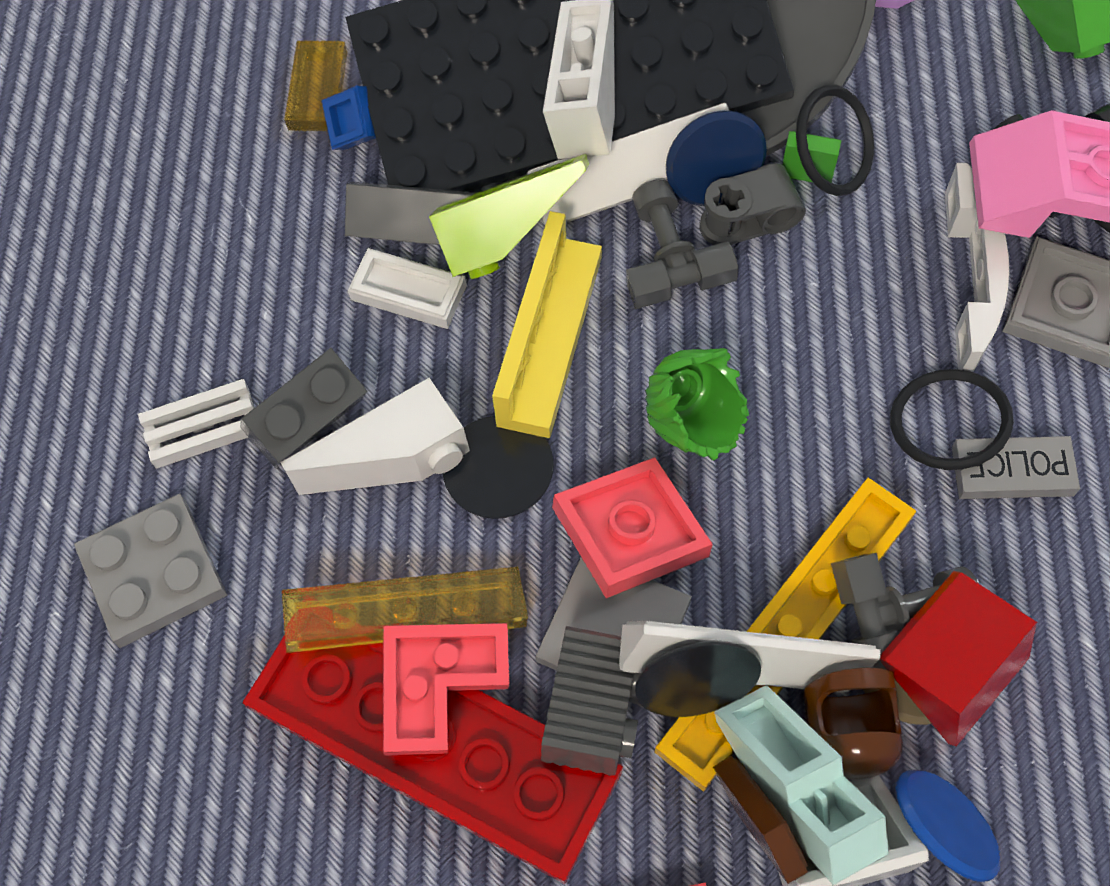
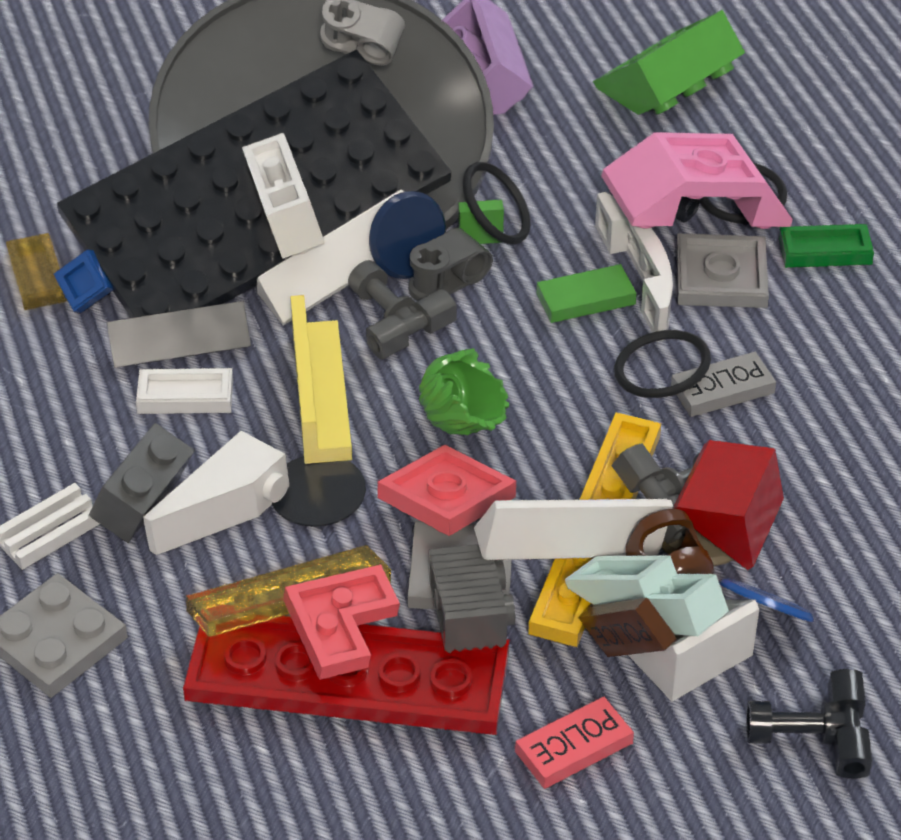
camera: 25 degrees left, 20 degrees down
slope [429,153,590,279] -> none
black piece [635,640,761,717] -> none
none -> bright green tile [536,264,636,323]

